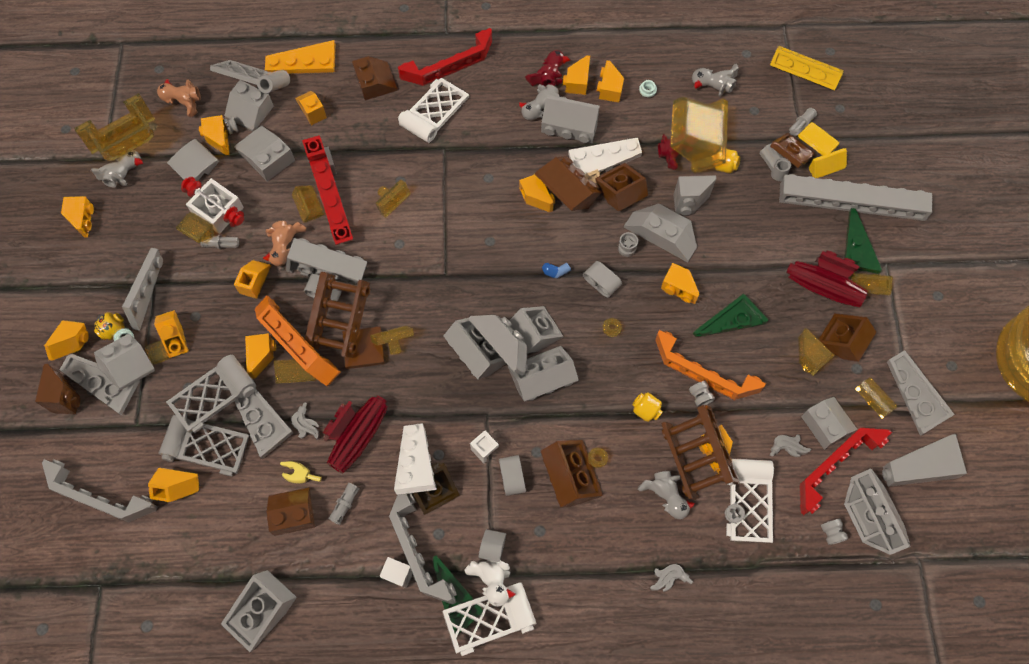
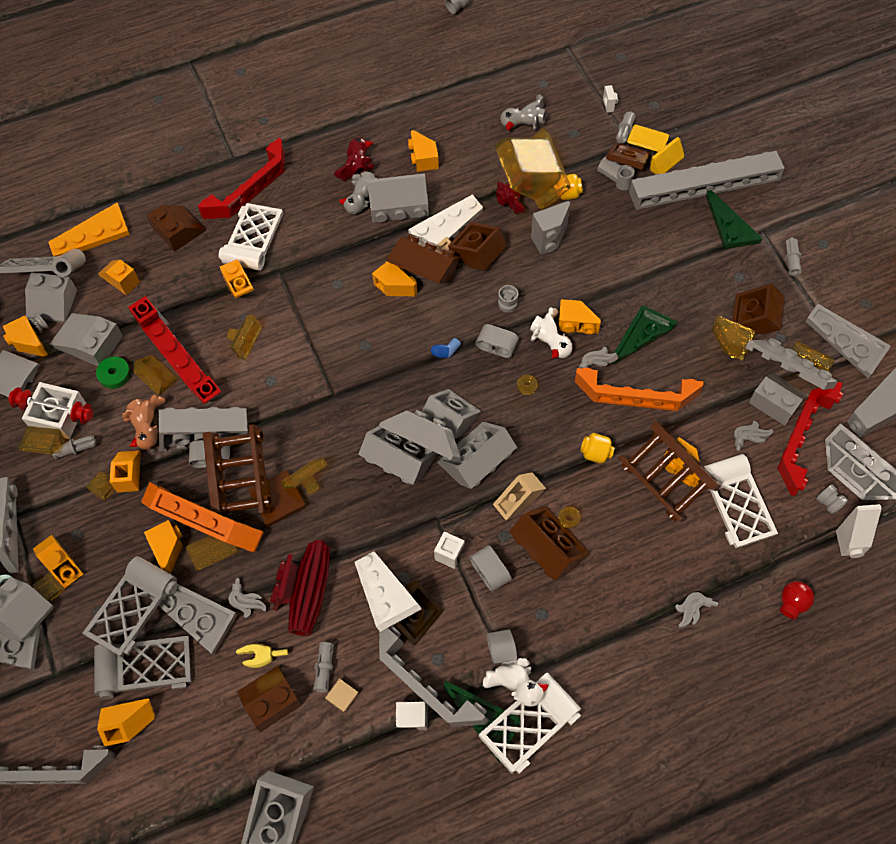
camera: 20 degrees left, 5 degrees down
light orange slope [563,55,590,95] -> none
light grey wedge [624,204,697,263] -> none
light grey animal [638,471,695,519] -> none
light aqua plate [639,80,657,97] -> none
light grey wheel [689,381,715,407] -> none
light grey bush [724,504,745,523] -> none
yellow fence [770,46,844,90] -> none
dark red plate [786,250,868,308] -> none
clear yellow slope [851,272,893,295] -> none
none -> clear yellow plate [86,471,115,501]
none -> green piece [96,357,131,389]
none -> light orange slope [220,259,254,298]
none -> tan tile [325,679,359,713]
none -> tan slope [493,472,546,521]
none -> white animal [530,307,572,359]
none -> light grey piece [579,347,618,369]
none -> white plate [603,85,618,113]
none -> light grey wing [745,338,838,390]
none -> red piece [779,581,814,620]
none -> light grey axle [785,237,802,276]
none -> white slope [836,505,881,558]

